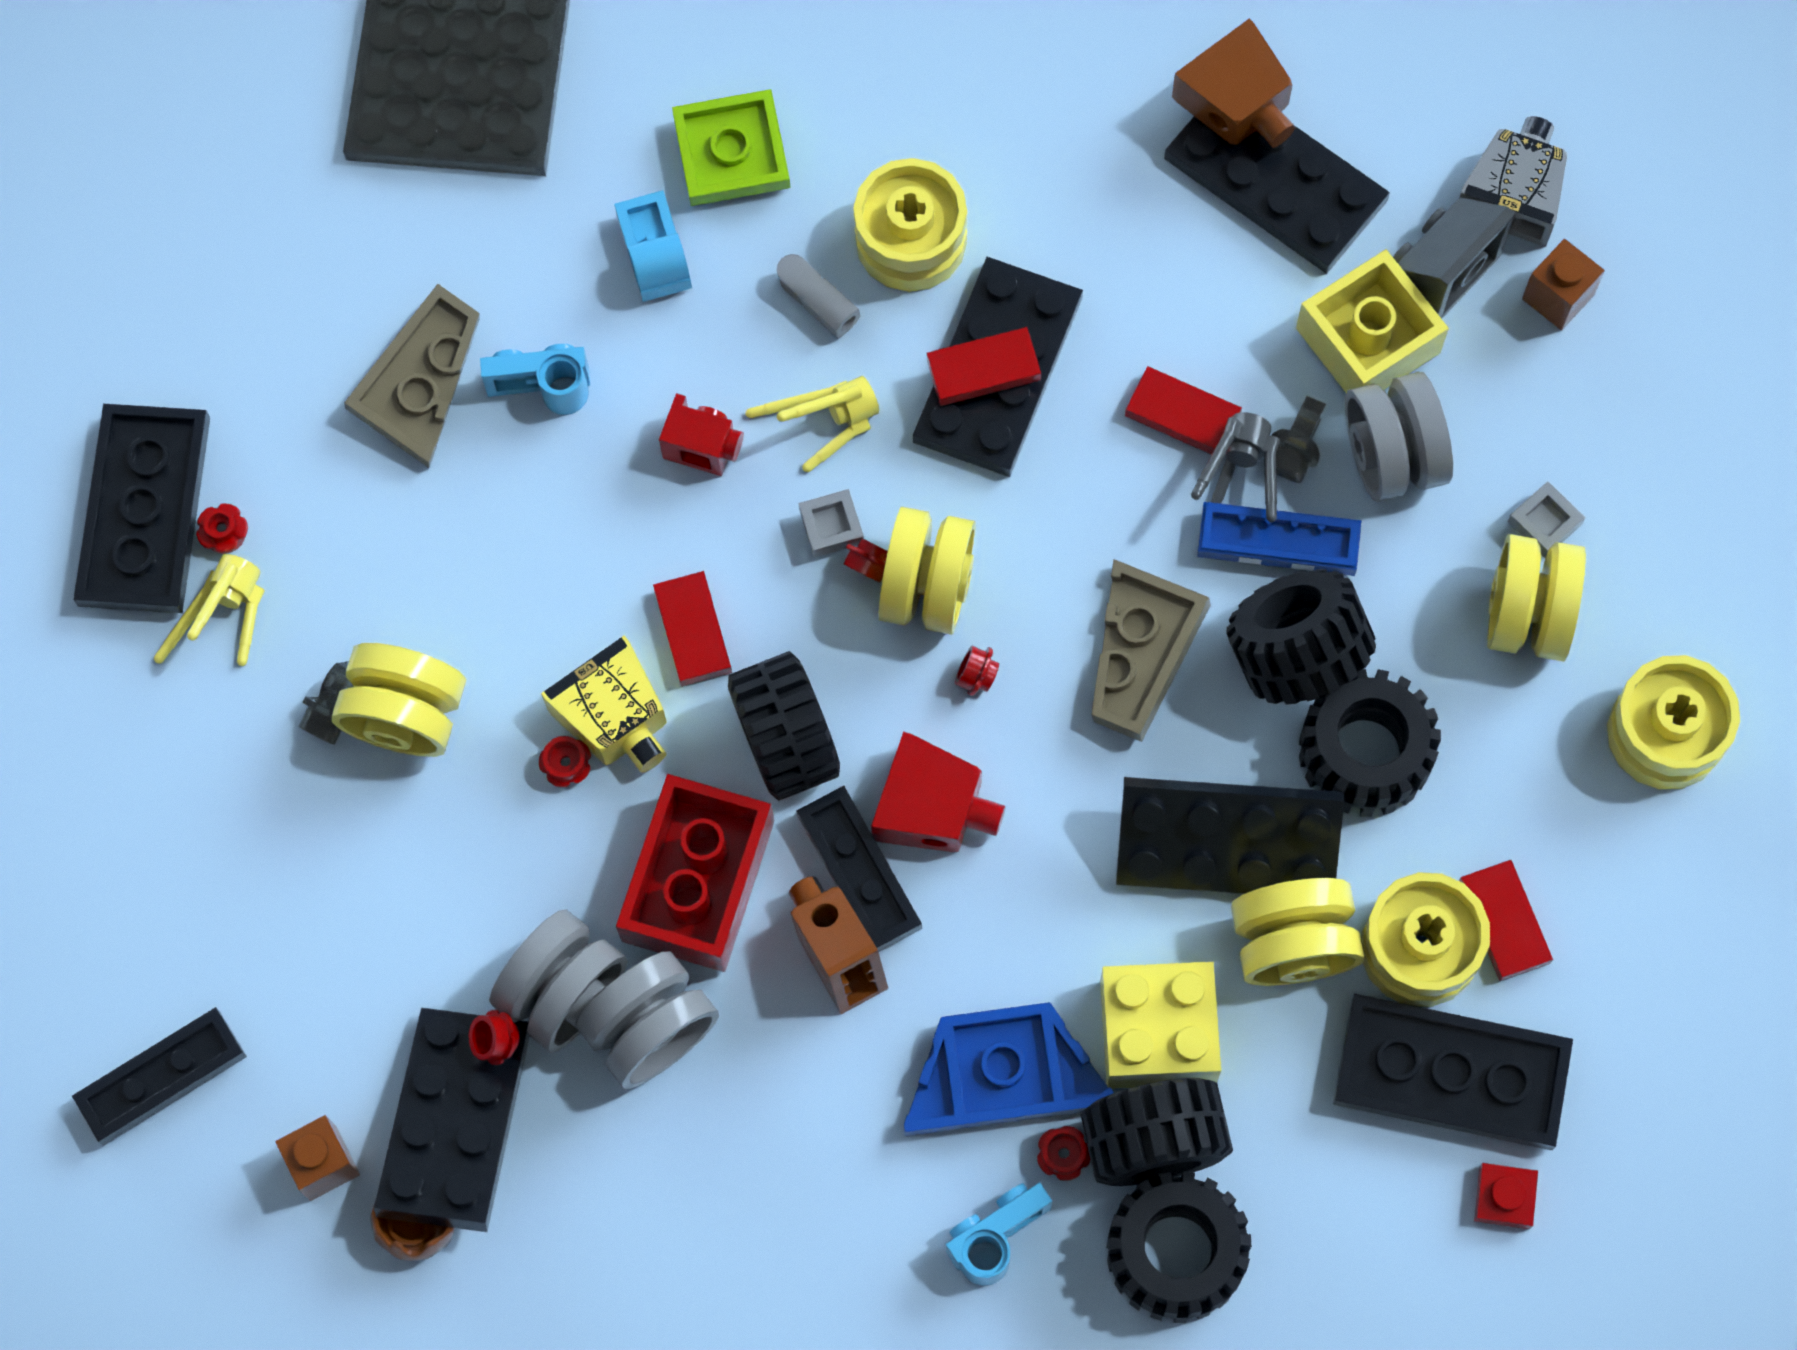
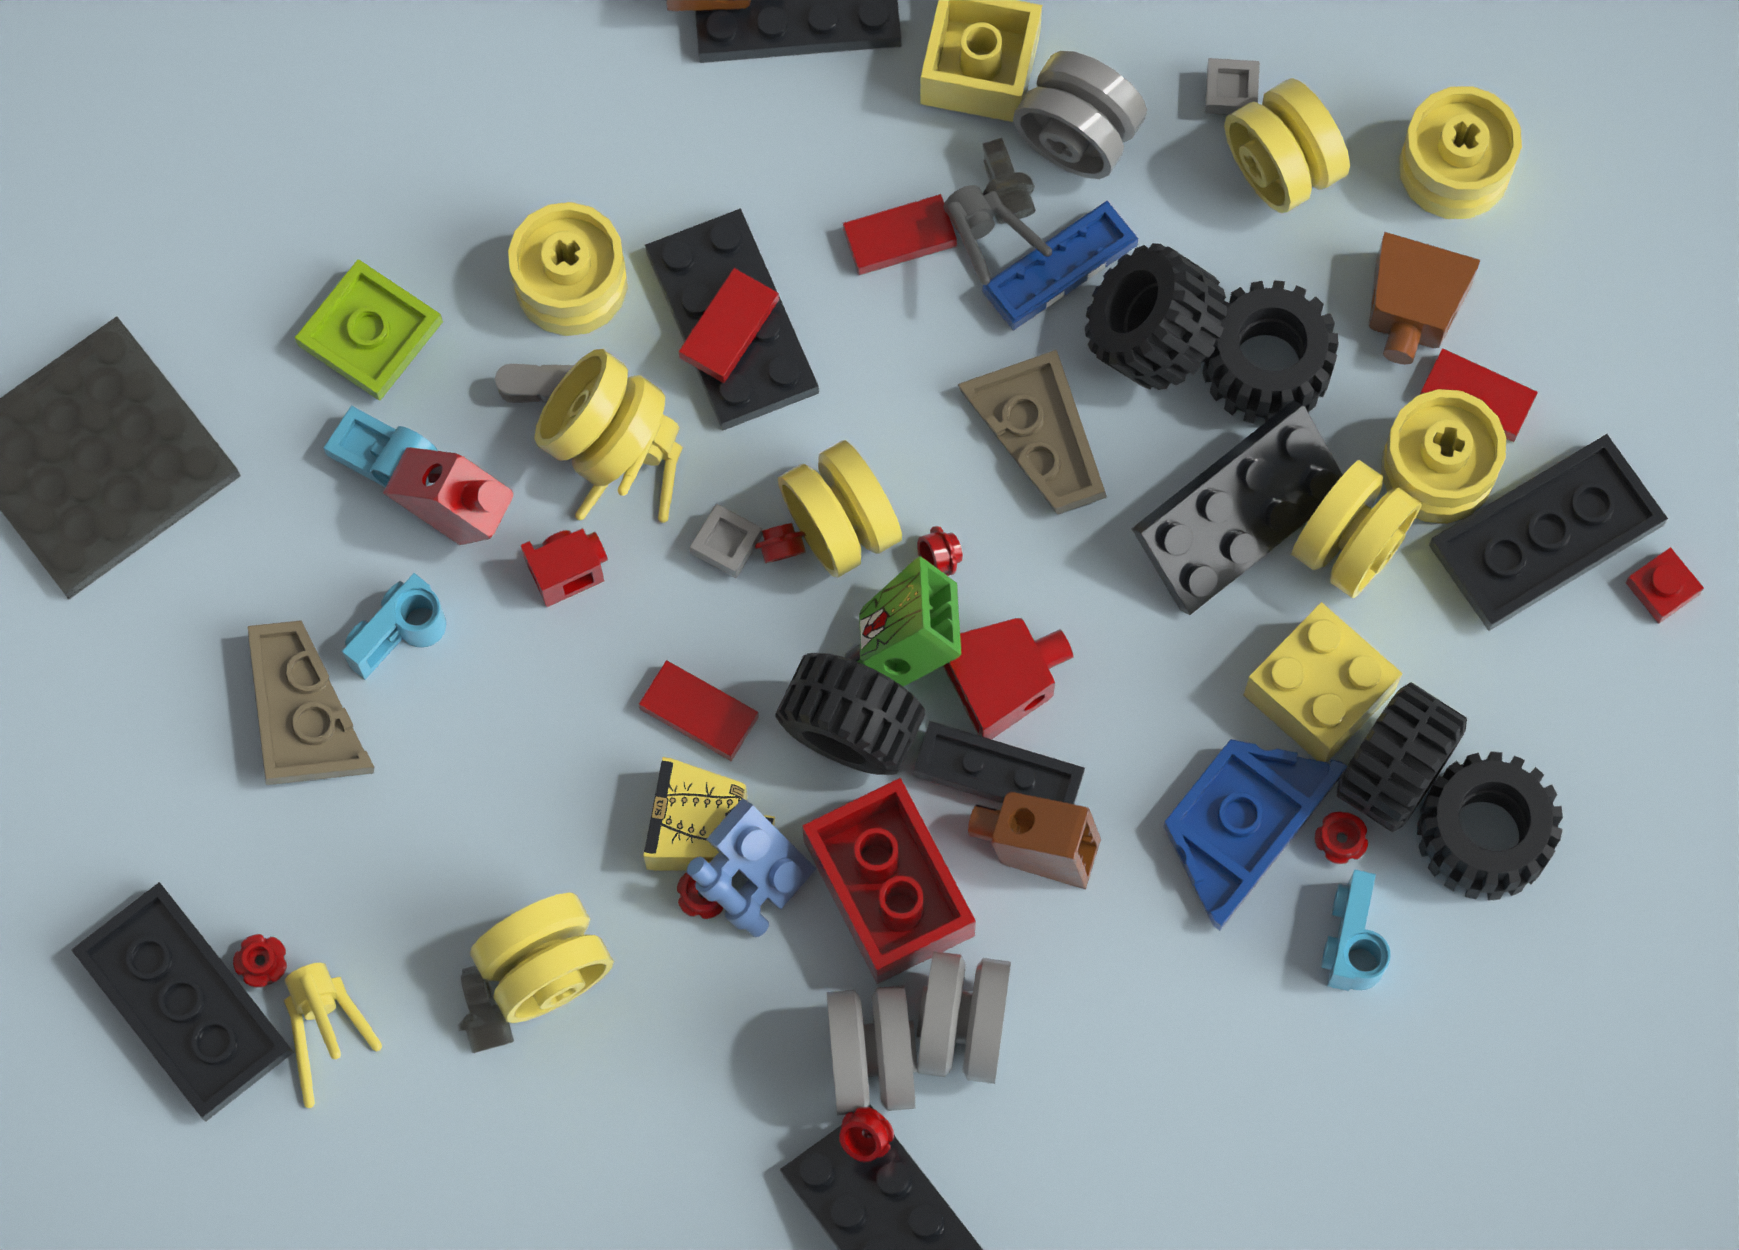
camera: 45 degrees left, 0 degrees up
none -> torso [383,447,514,545]
none -> light yellow wheel [534,349,665,486]
none -> medium blue plate [687,798,817,937]
none -> bright green torso [845,556,961,687]
none -> dark orange torso [1369,232,1480,365]

